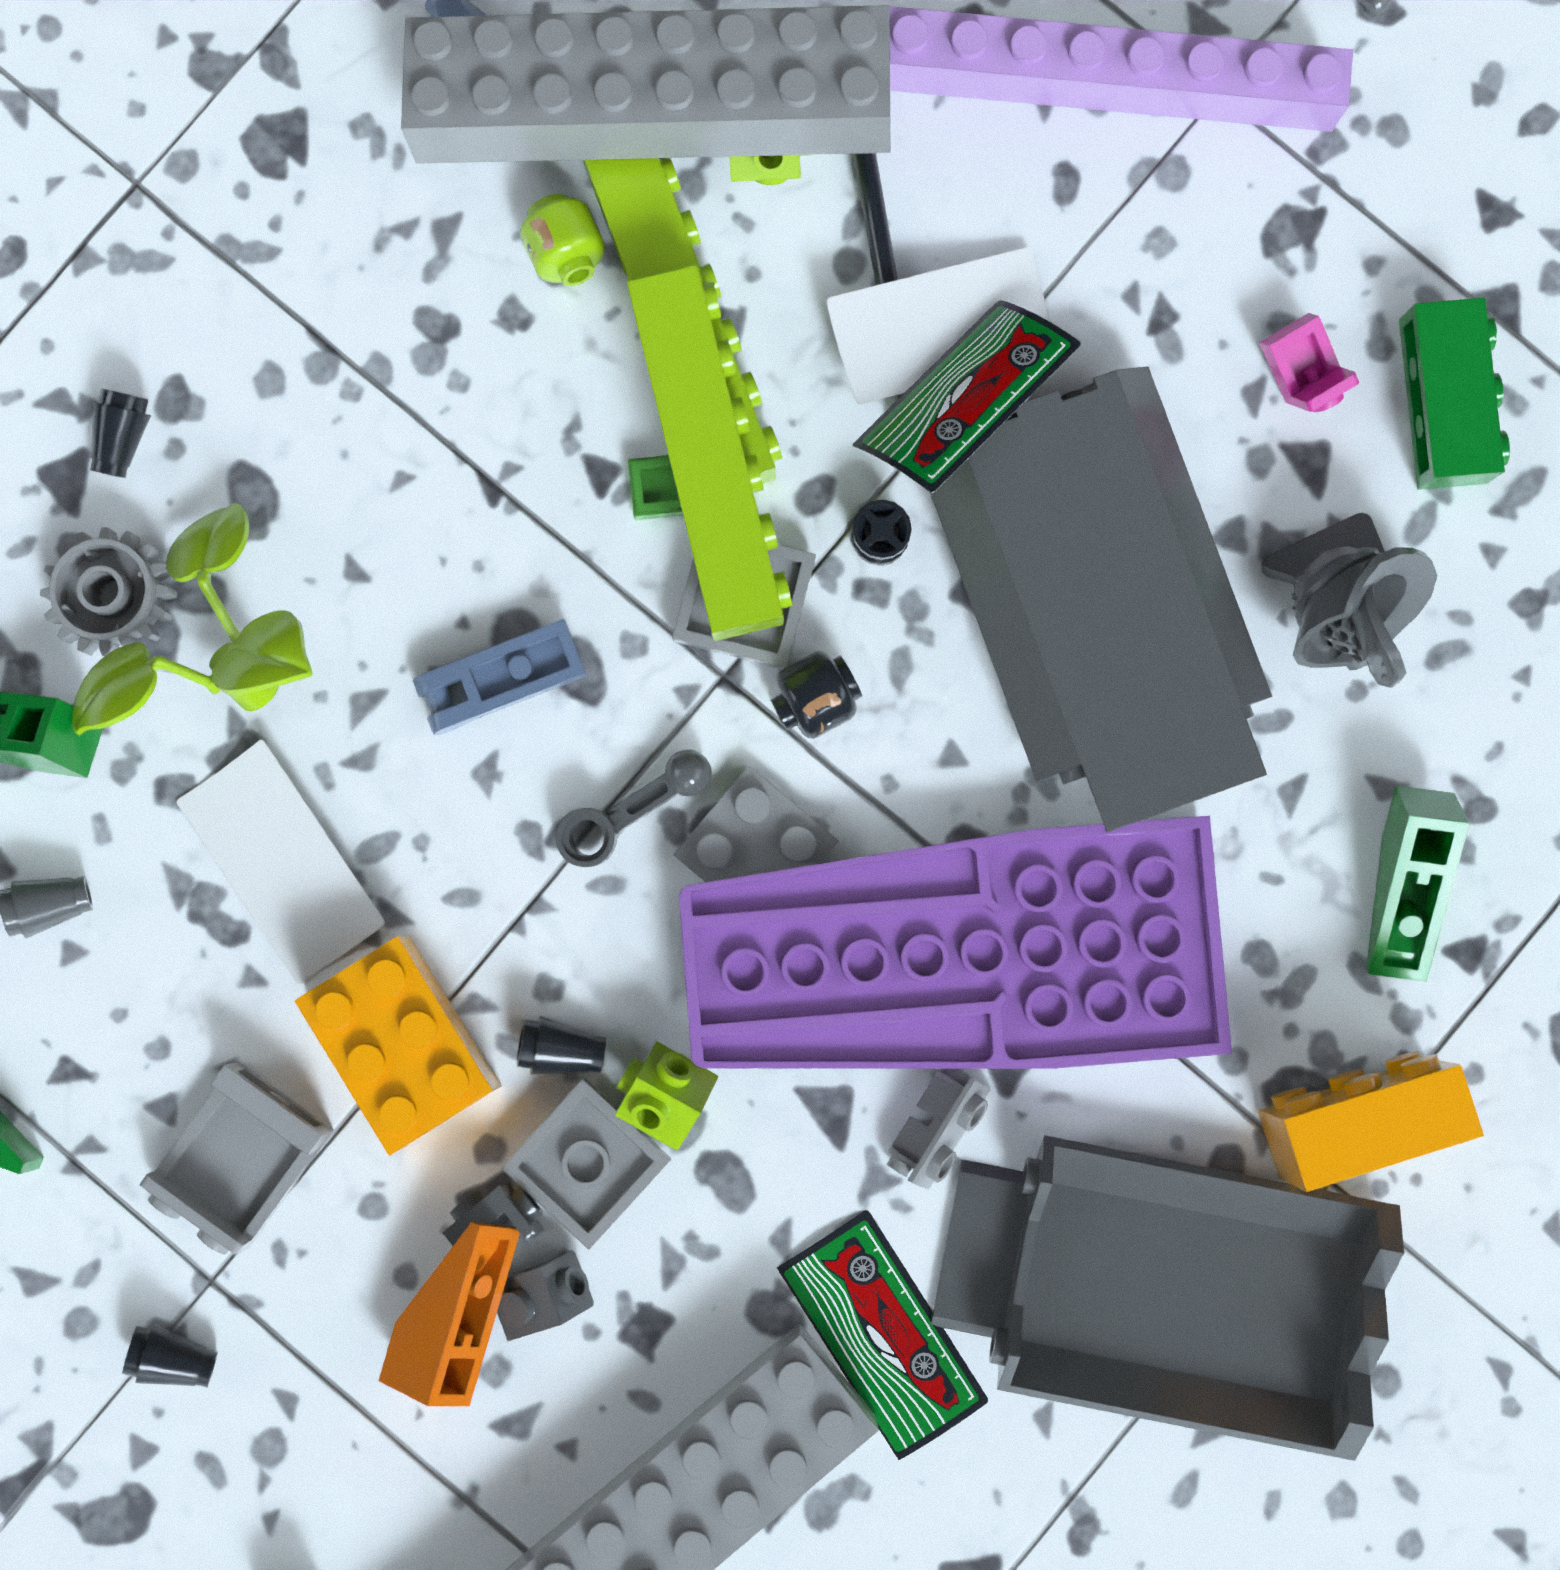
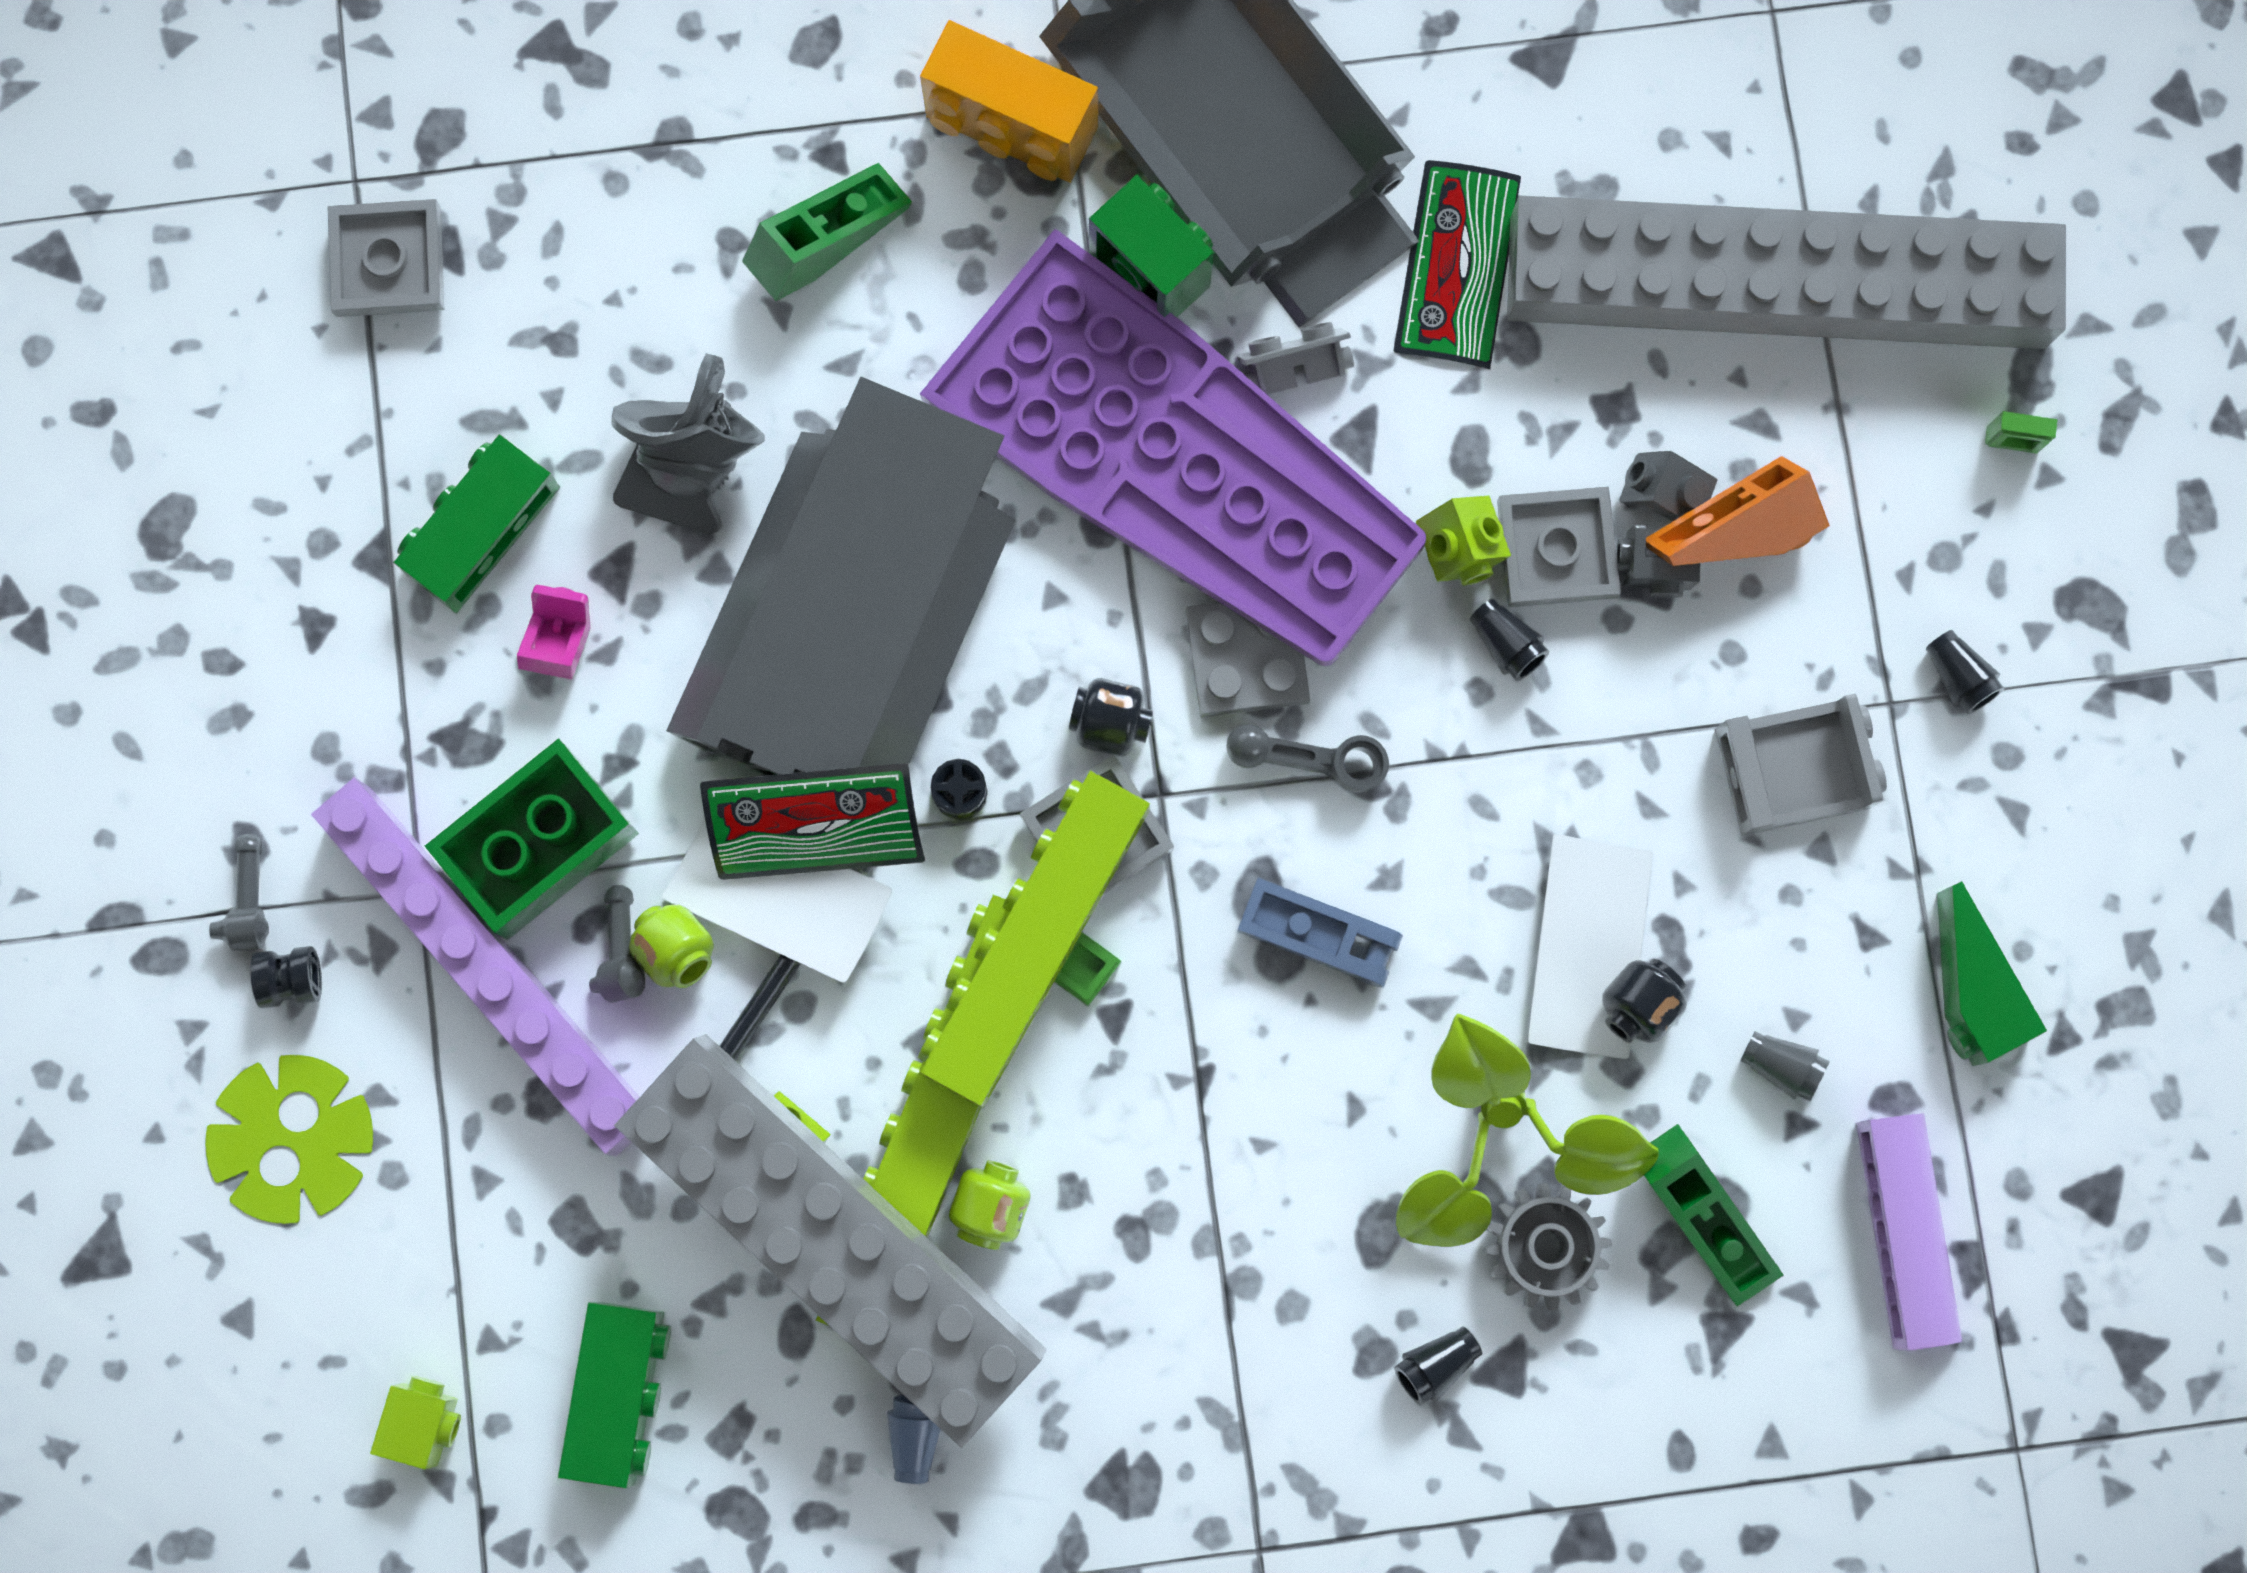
camera: 140 degrees left, 5 degrees down
light orange brick [294,936,502,1156] -> none
none -> green brick [424,738,639,940]
none -> dark grey piece [589,885,646,1003]
none -> lime head [629,904,714,989]
none -> green brick [1089,174,1214,317]
none -> black head [1602,959,1687,1043]

